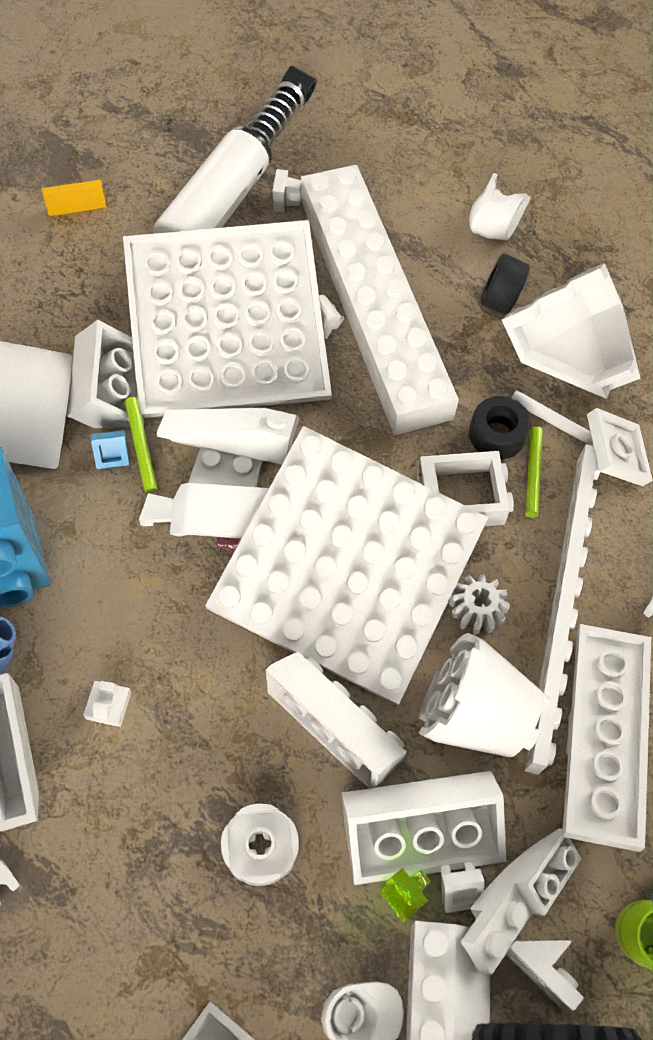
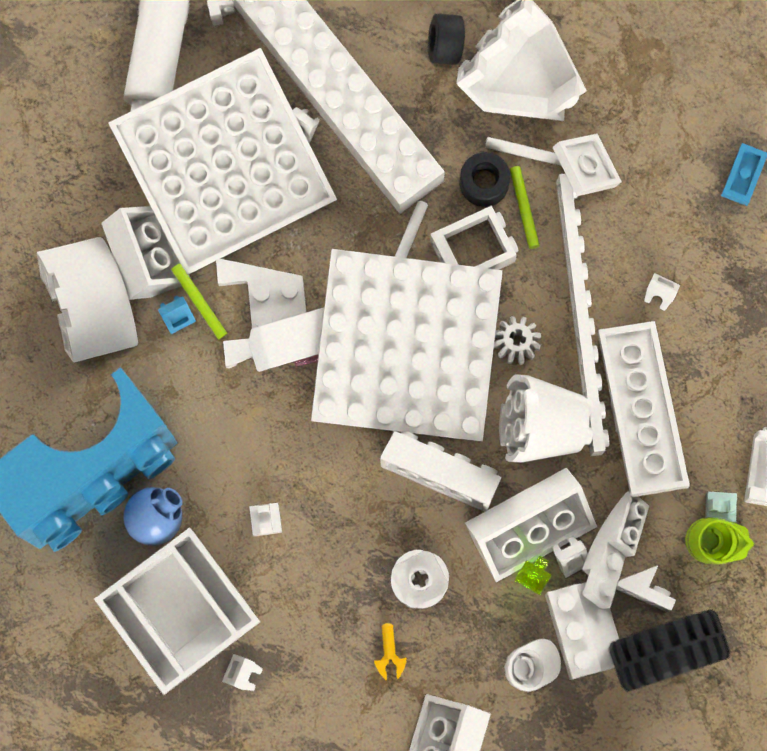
camera: 15 degrees left, 15 degrees up
yellow tile [42,180,107,216] -> none
white wedge [157,408,299,465] -> none
none -> yellow bar [374,623,406,680]
none -> white bar [395,201,428,258]

